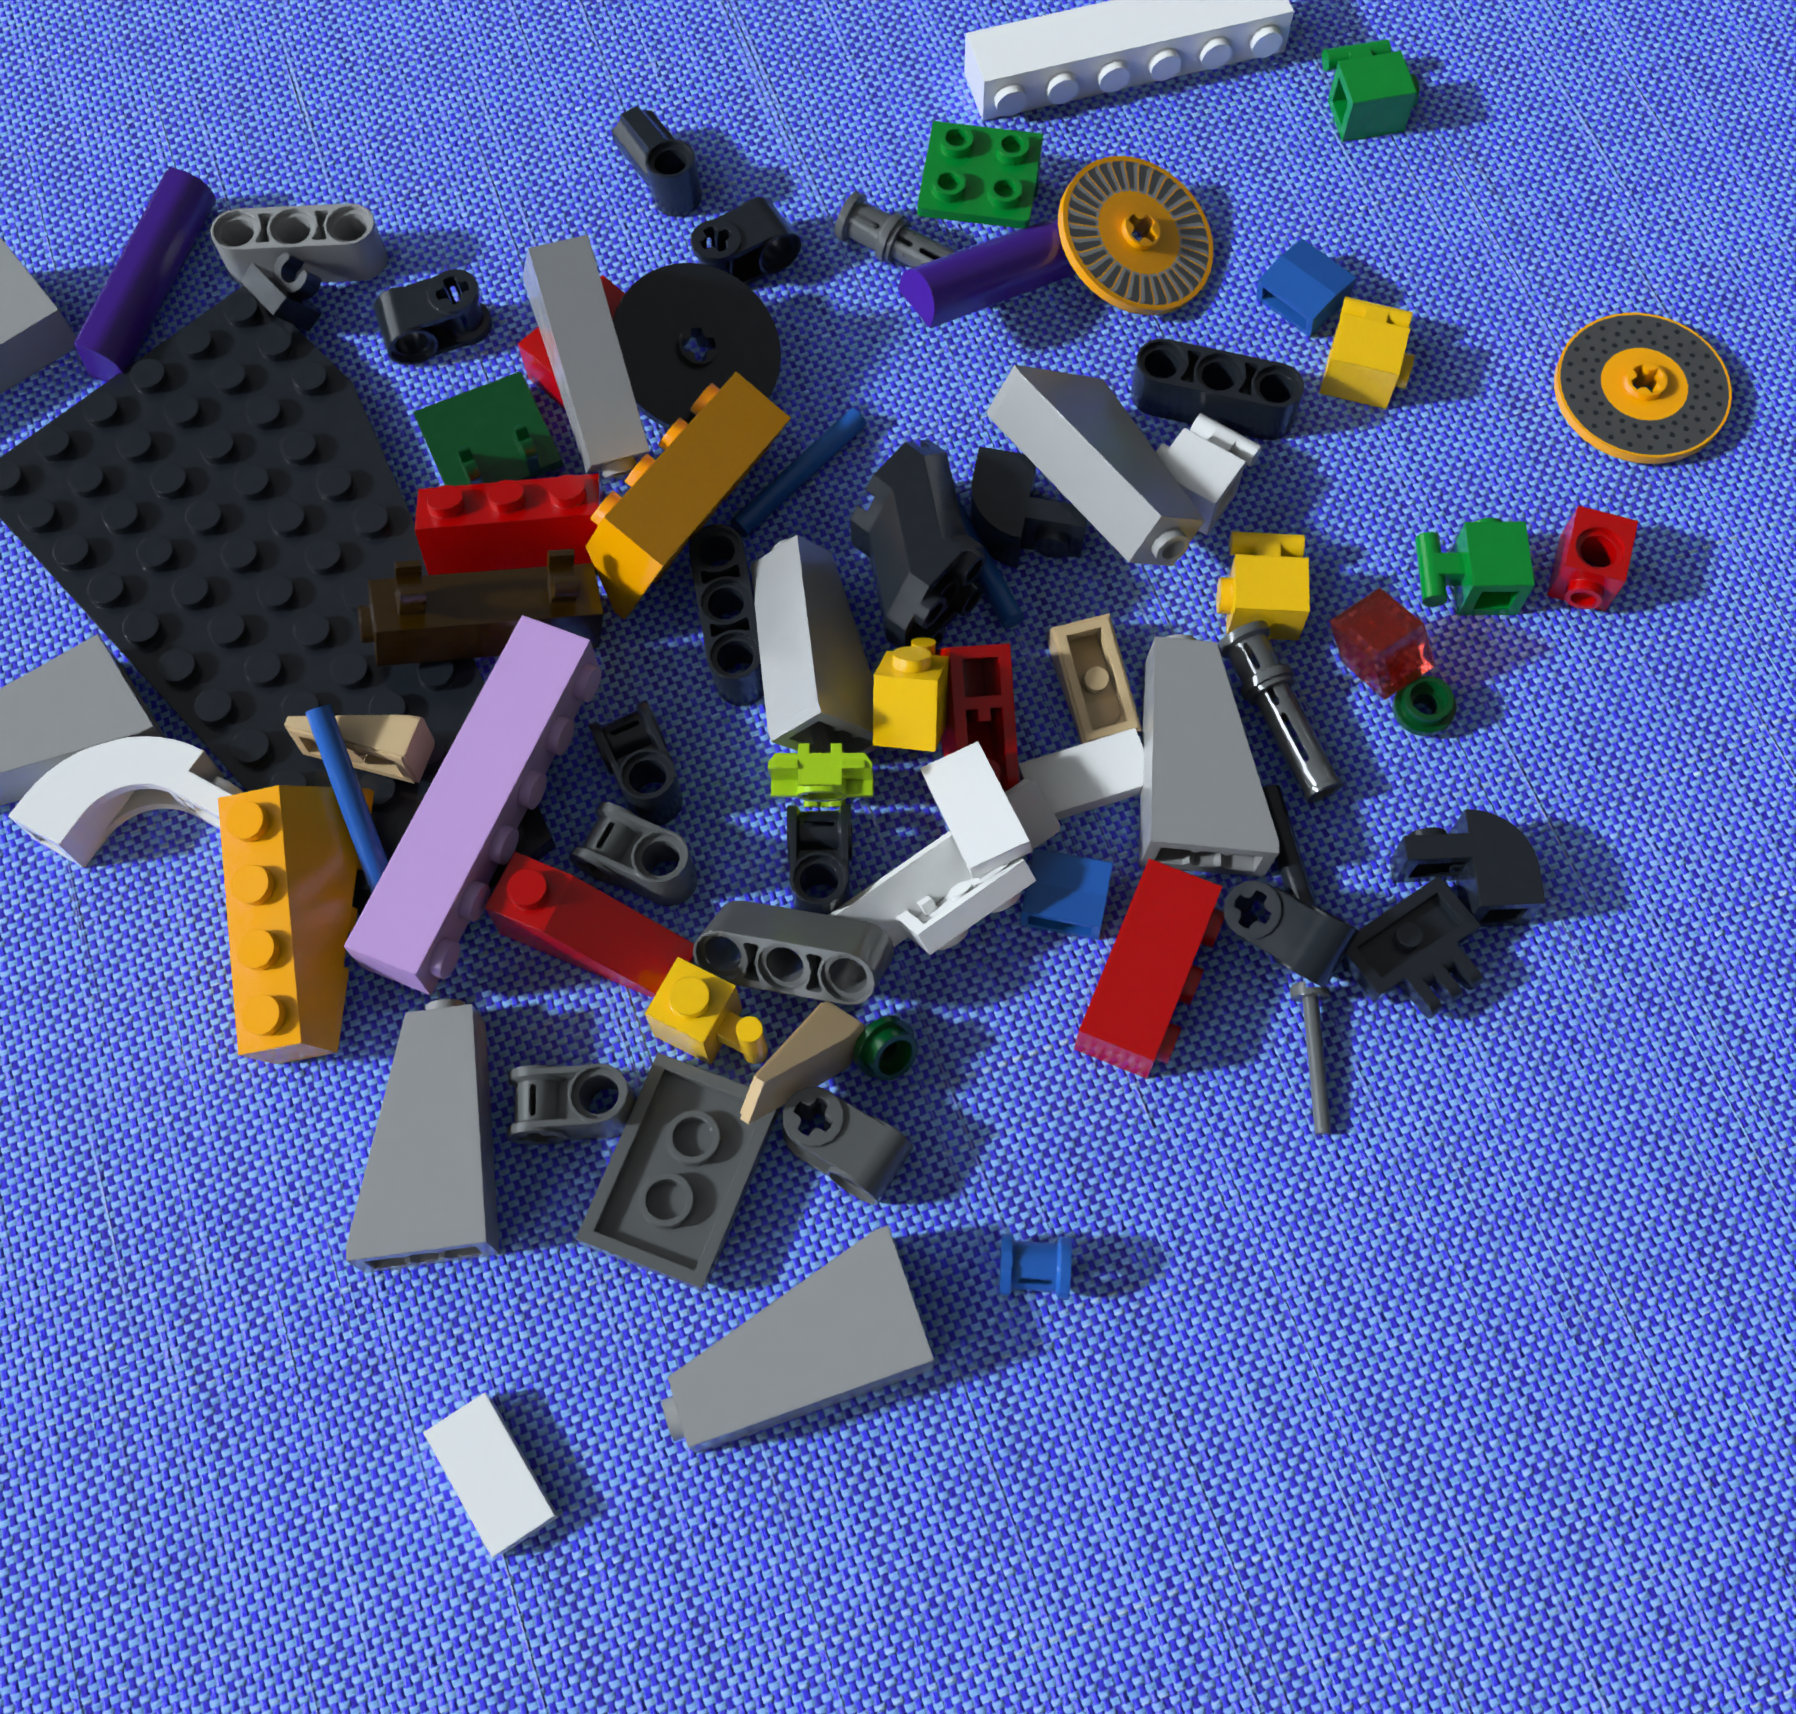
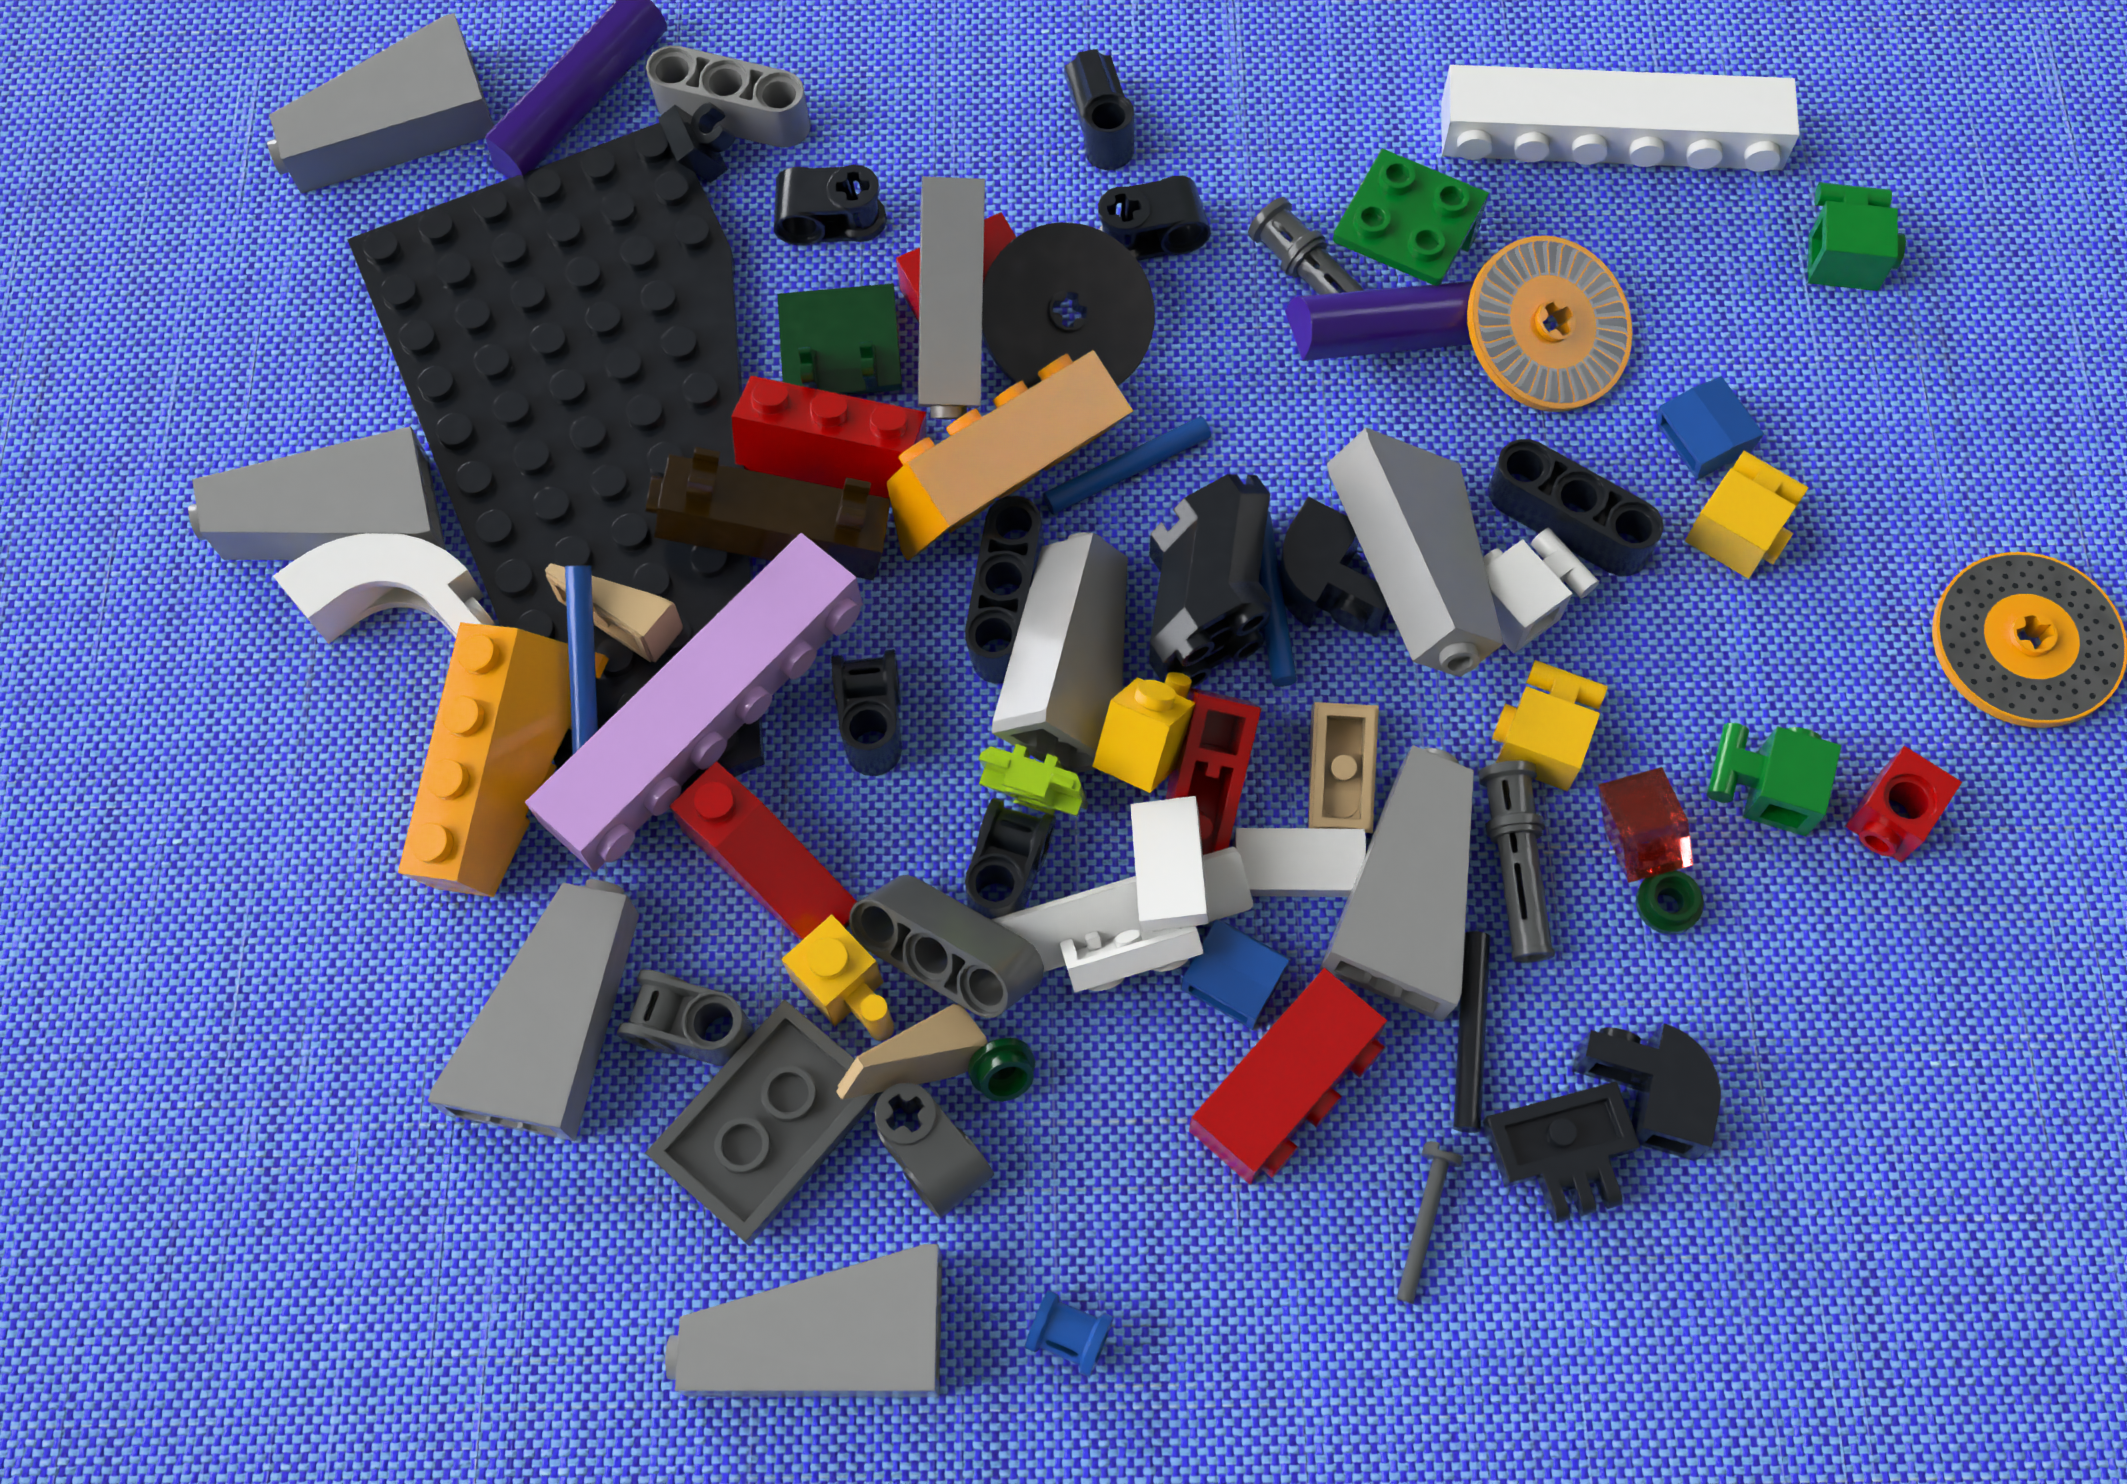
camera: 20 degrees right, 0 degrees up
white tile [423,1392,559,1559] -> none
dark grey piece [569,802,698,906] -> none
black piece [1224,880,1359,988] -> none

